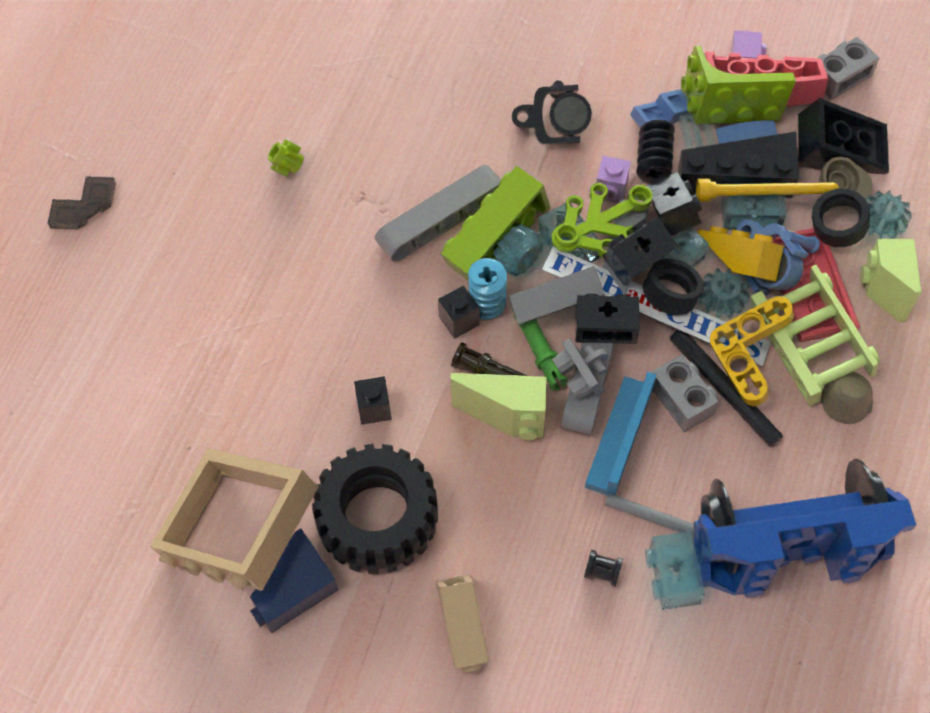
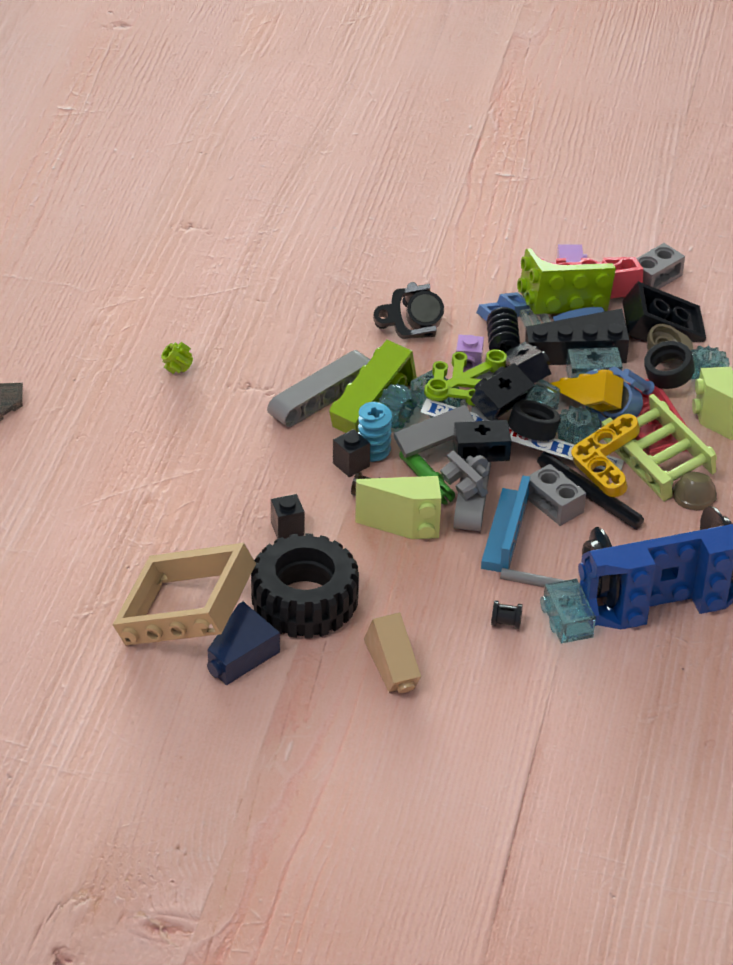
camera: 10 degrees left, 20 degrees down
yellow piece [696,179,839,202] -> none

